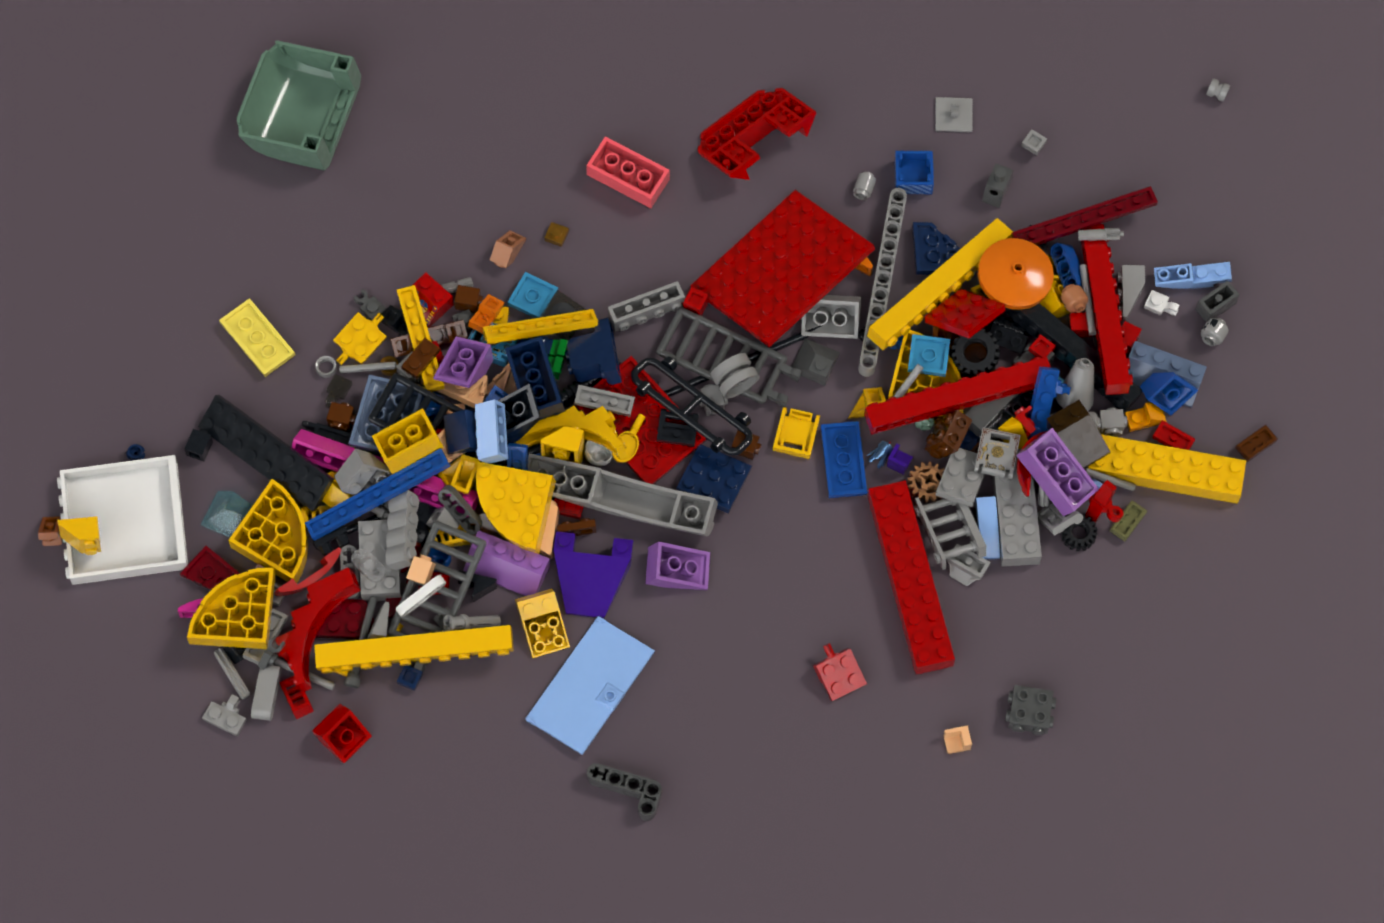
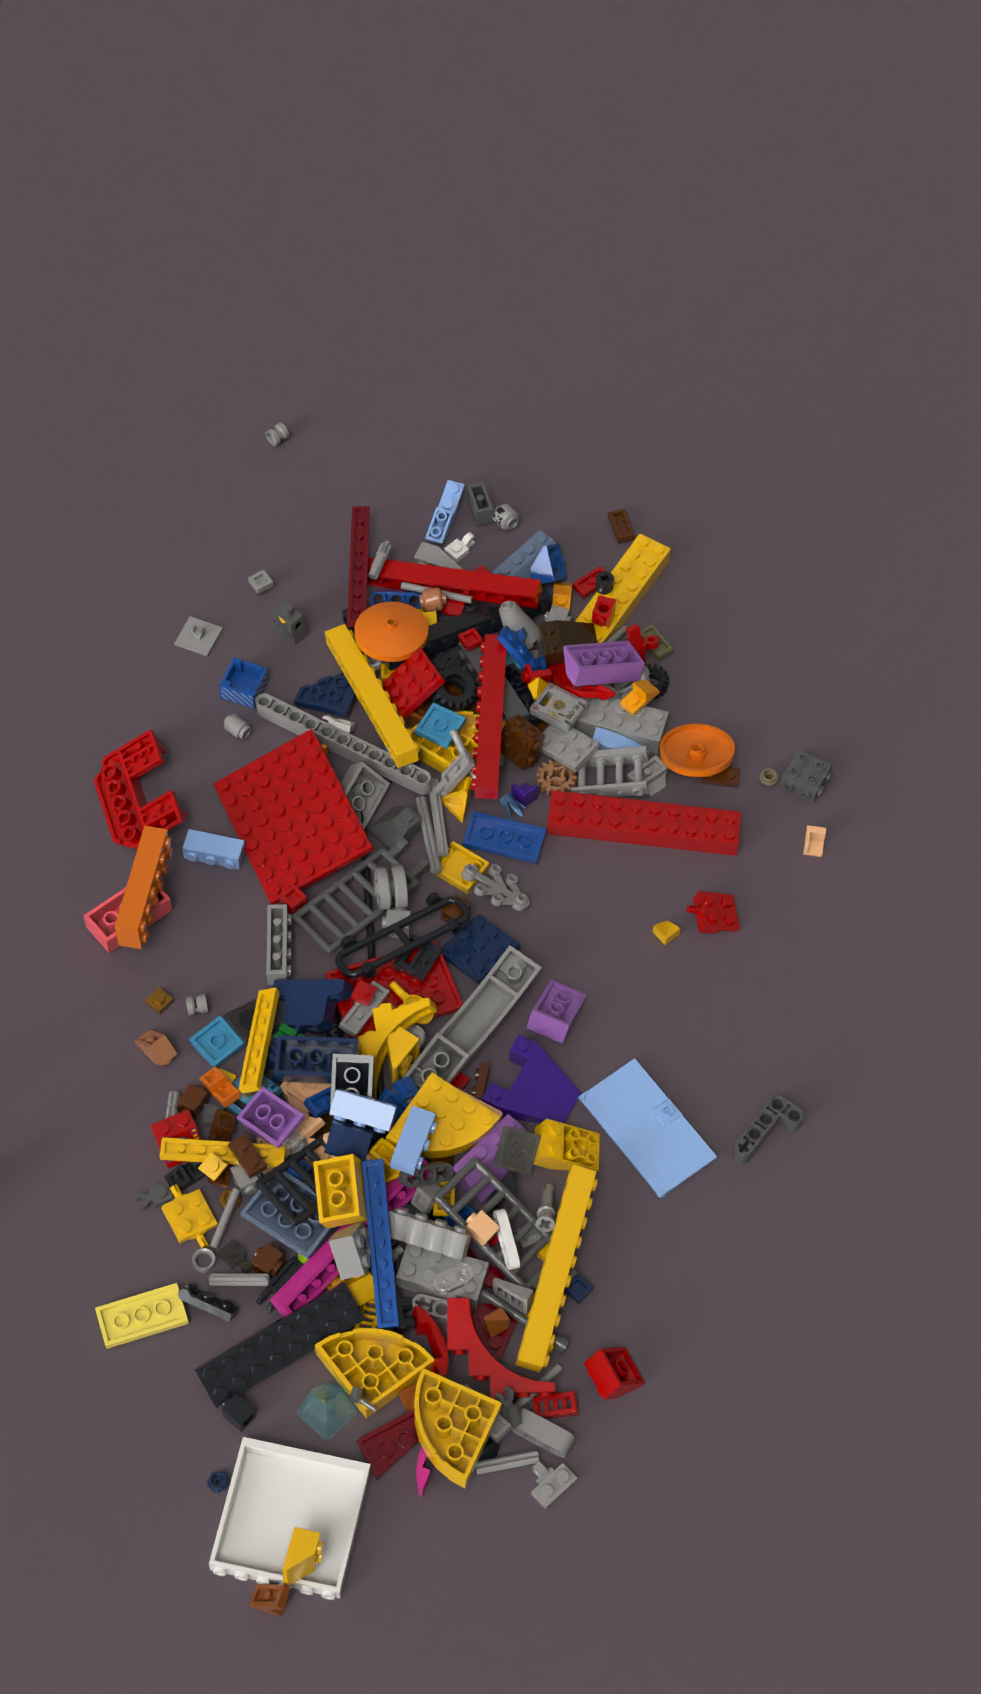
camera: 70 degrees left, 10 degrees down
none -> orange brick [115,826,173,950]
none -> black plate [178,1283,239,1321]
none -> light blue brick [182,829,245,870]
none -> light grey wheel [185,993,208,1016]
none -> yellow plate [198,1152,228,1181]
none -> light grey axle [209,1274,270,1286]
none -> clear bracket [283,1126,309,1155]
none -> white plate [322,715,356,733]
none -> flat silver hand [349,1387,377,1412]
none -> red plate [351,980,378,1007]
none -> light blue brick [390,1106,437,1176]
none -> blue plate [392,1076,419,1102]
none -> light grey axle [416,796,442,875]
none -> light grey axle [429,778,449,858]
none -> light grey hinge [434,750,475,797]
none -> light grey plant [461,864,530,911]
none -> dark orange slope [483,1307,510,1337]
none -> dark grey plate [493,1125,541,1175]
none -> red brick [592,595,616,627]
none -> black wheel [595,571,614,595]
none -> light orange slope [620,680,660,717]
none -> yellow slope [653,920,681,945]
none -> orange dish [659,724,735,777]
none -> reddish brown plate [700,767,740,788]
none -> dark tan plate [759,768,778,786]

